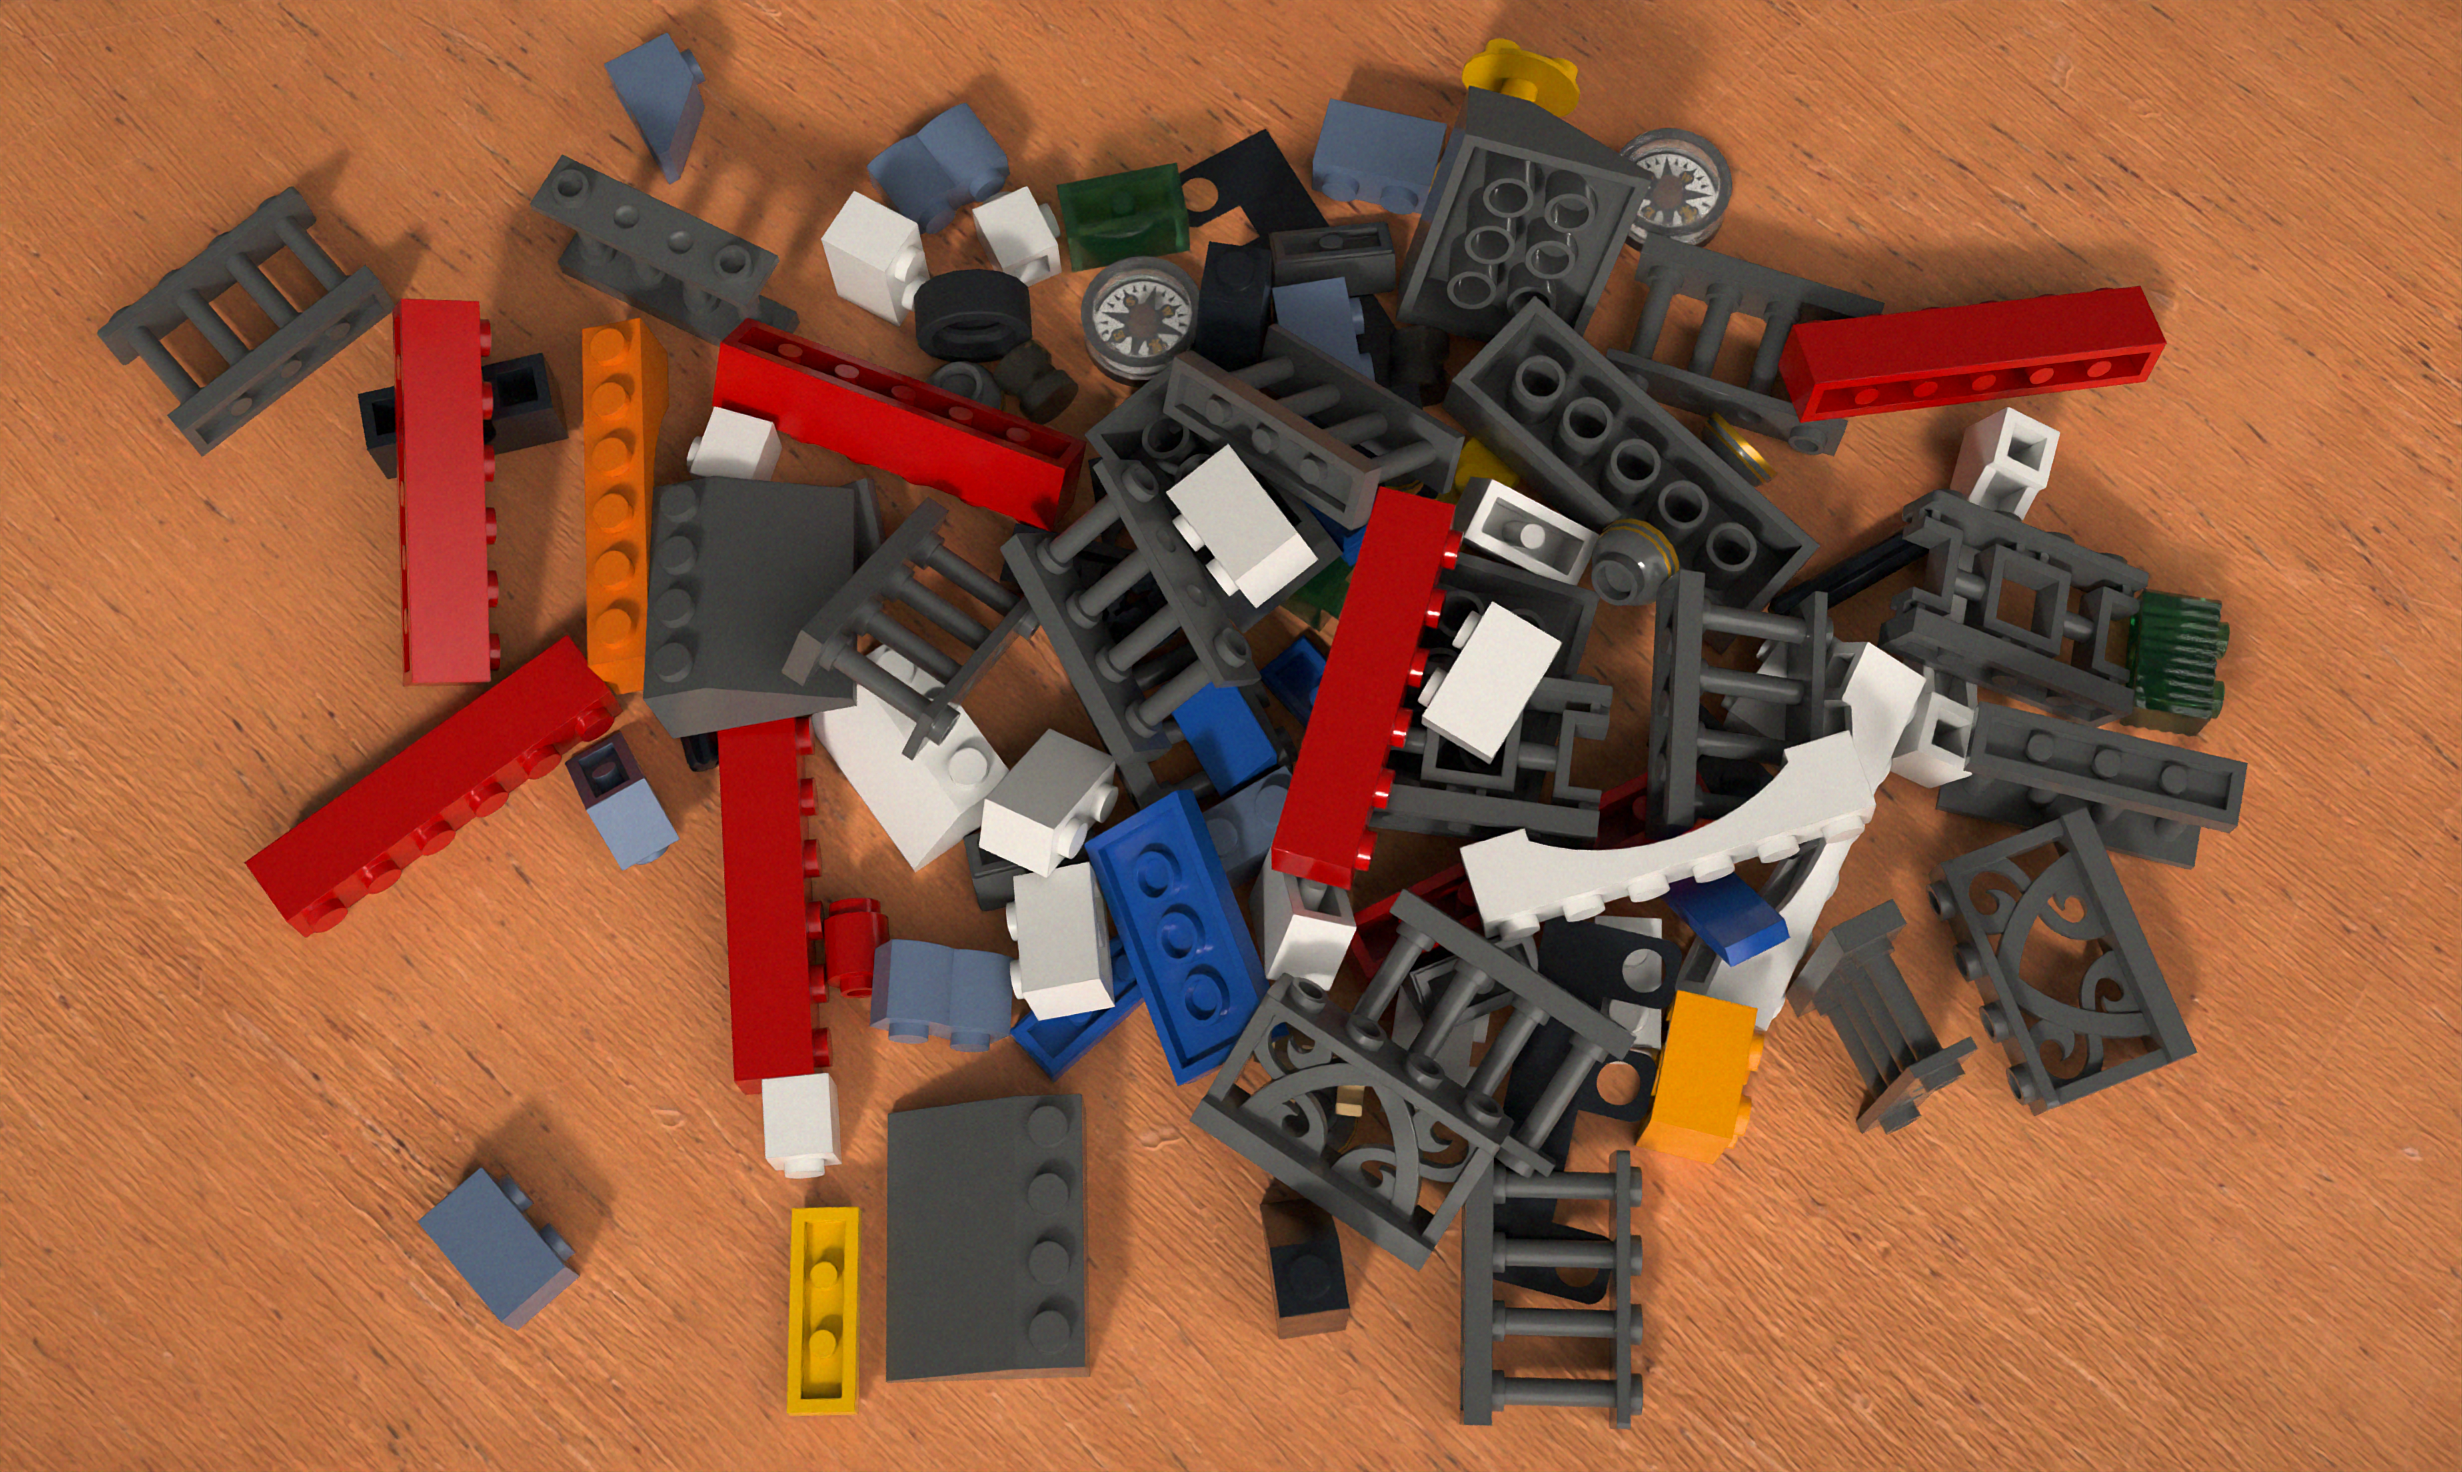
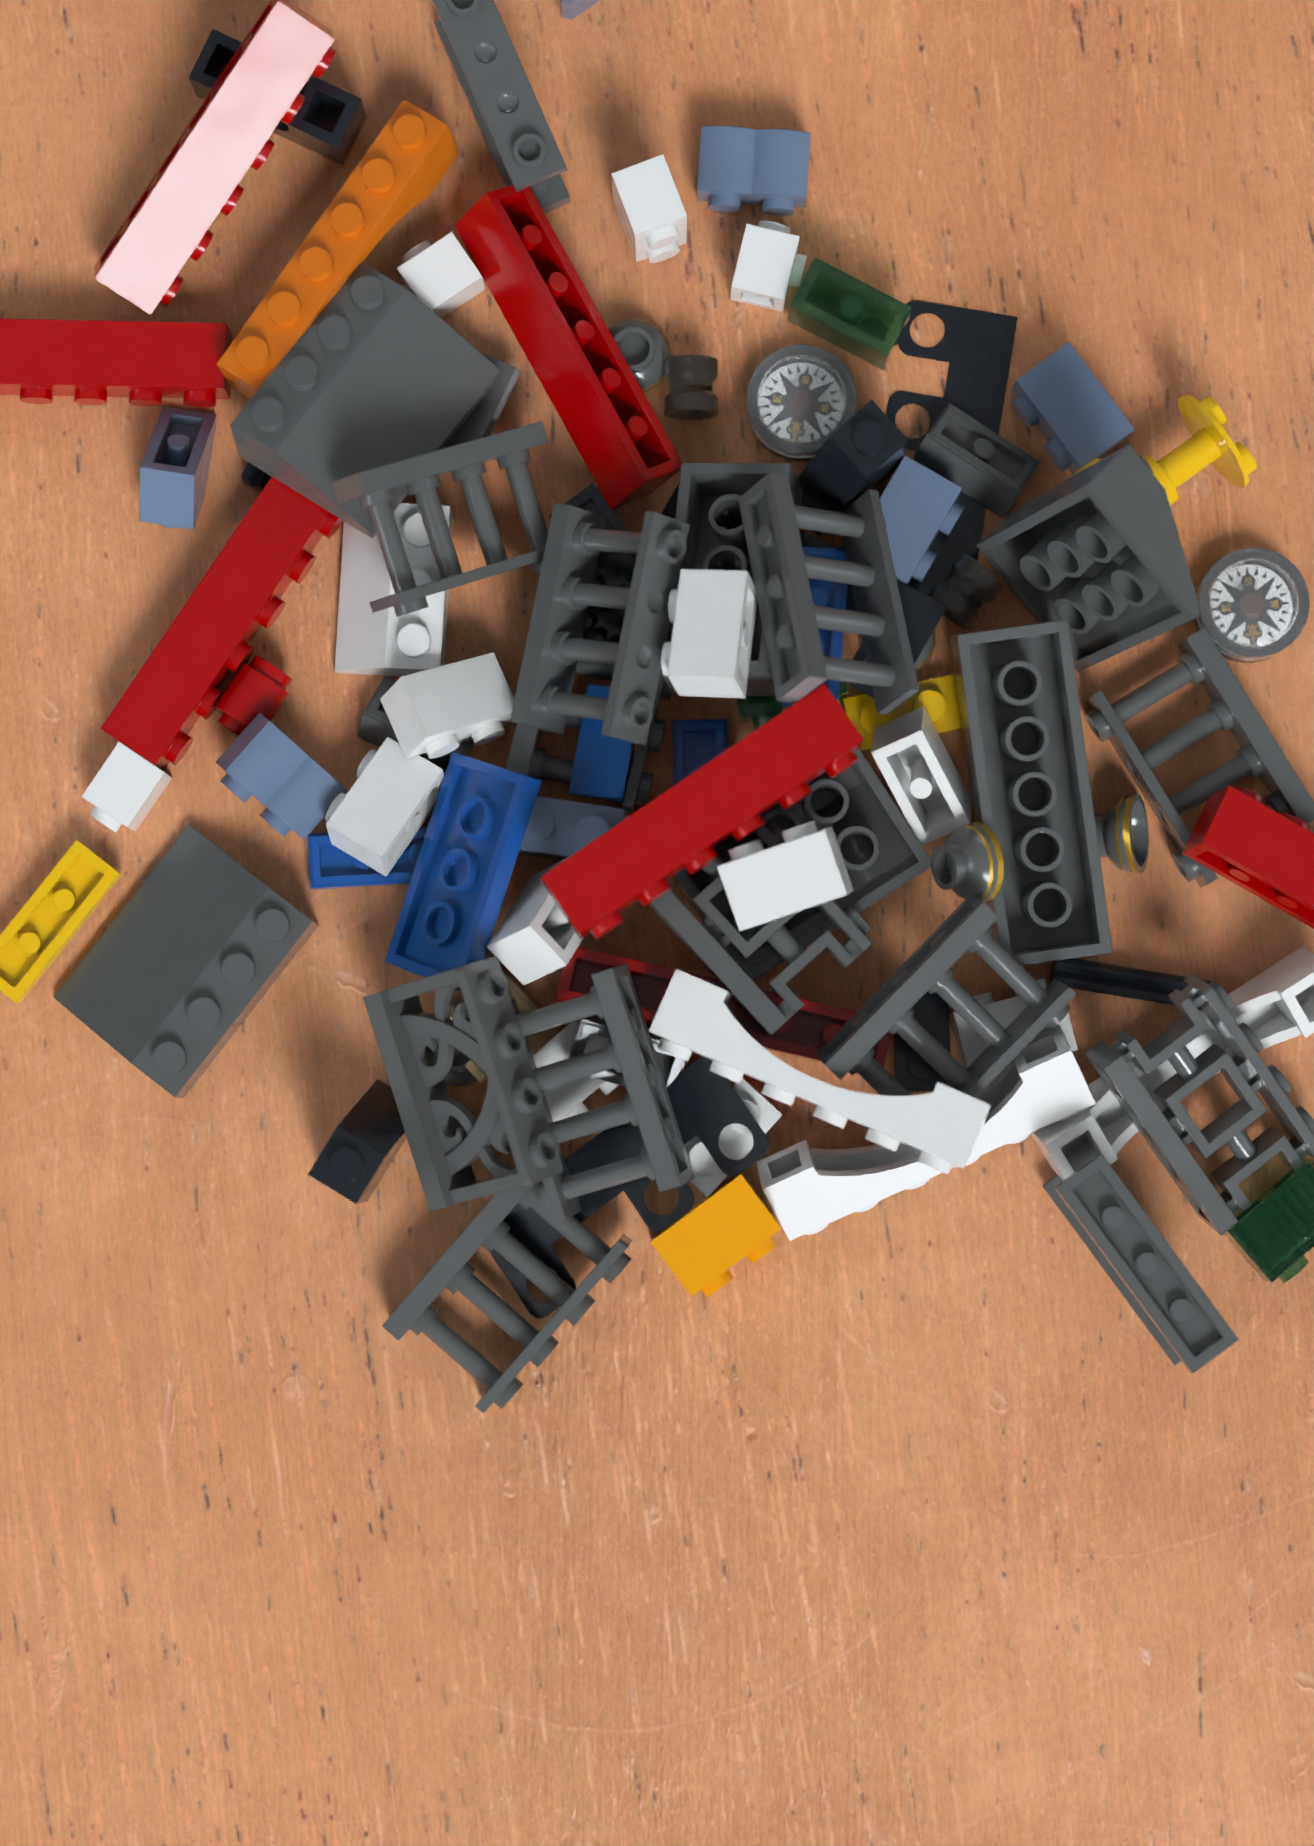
camera: 40 degrees right, 15 degrees up
black tyre [914,269,1033,363] -> none
blue tile [1659,872,1790,967] -> none
dark grey fence [1786,899,1978,1135] -> none
dark grey fence [1926,807,2197,1116] -> none

